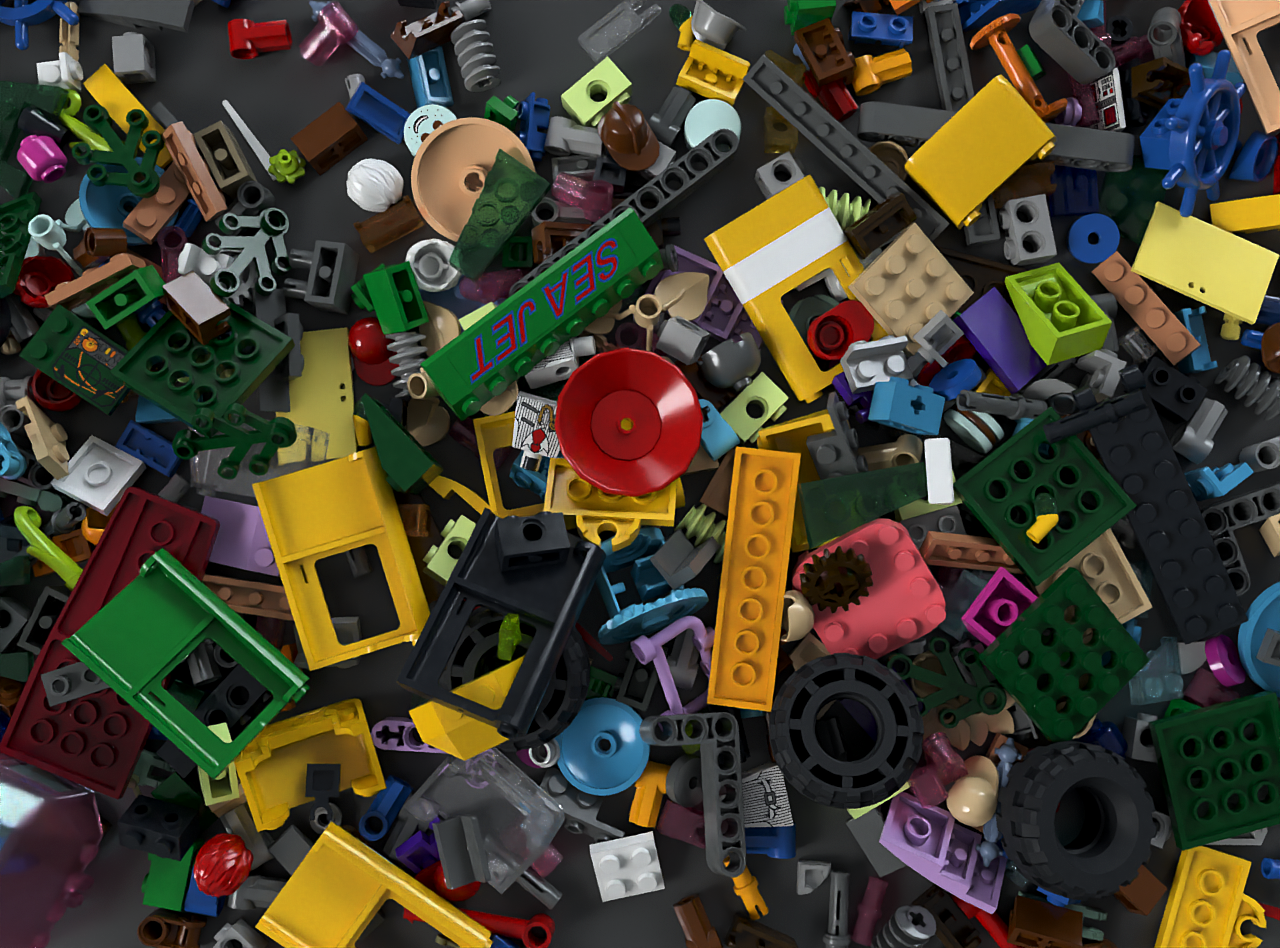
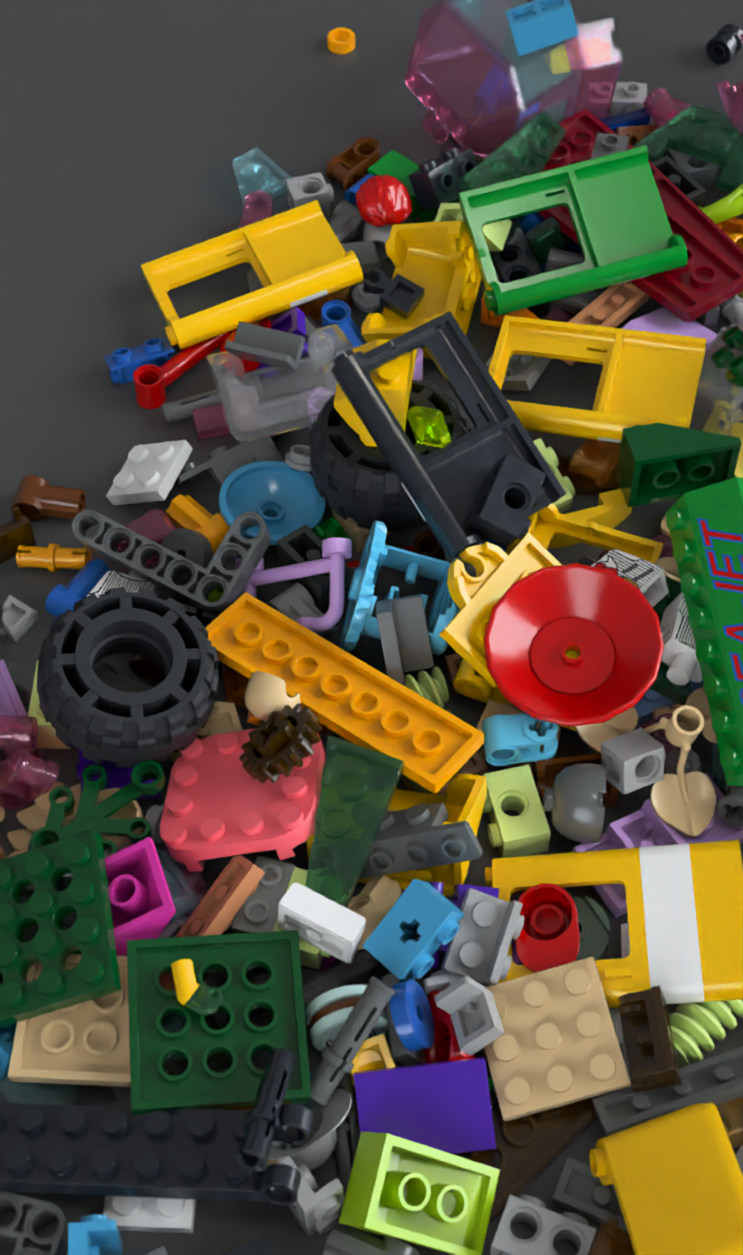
camera: 125 degrees right, 30 degrees down
none -> clear green wing [460,112,566,220]

